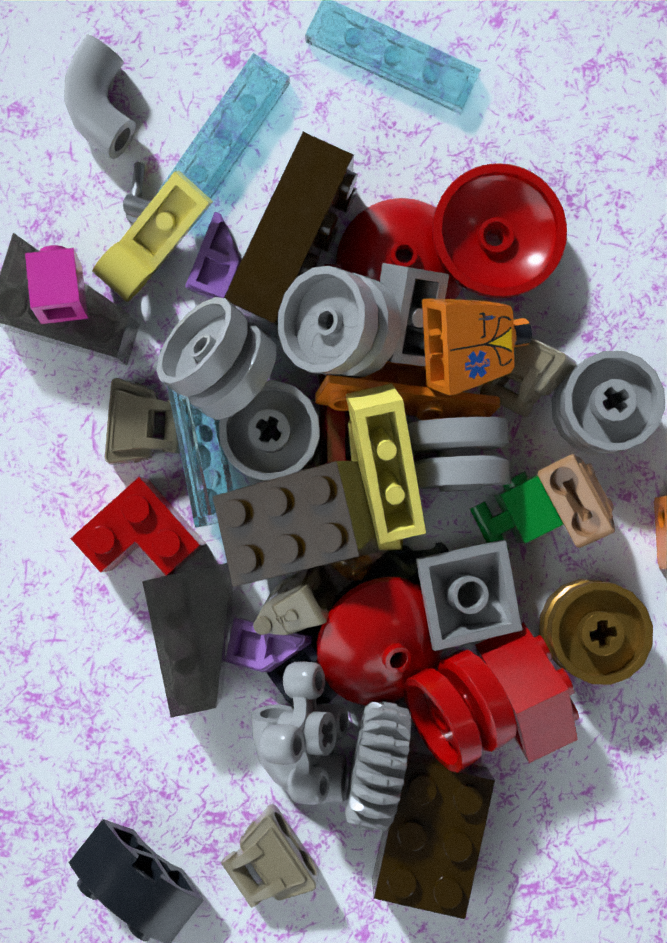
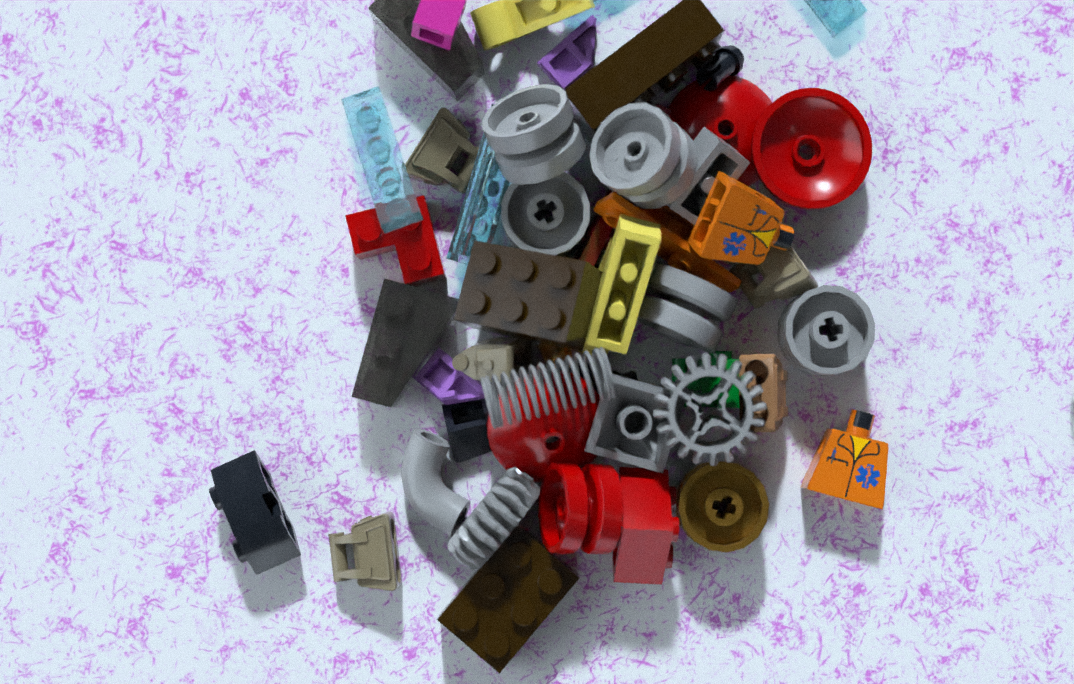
camera: 25 degrees right, 0 degrees up
light grey gear [260,662,348,805] -> none
none -> clear light blue plate [341,86,424,233]
none -> light grey piece [481,347,616,429]
none -> light grey gear [653,353,767,466]
none -> black pin [696,45,744,92]

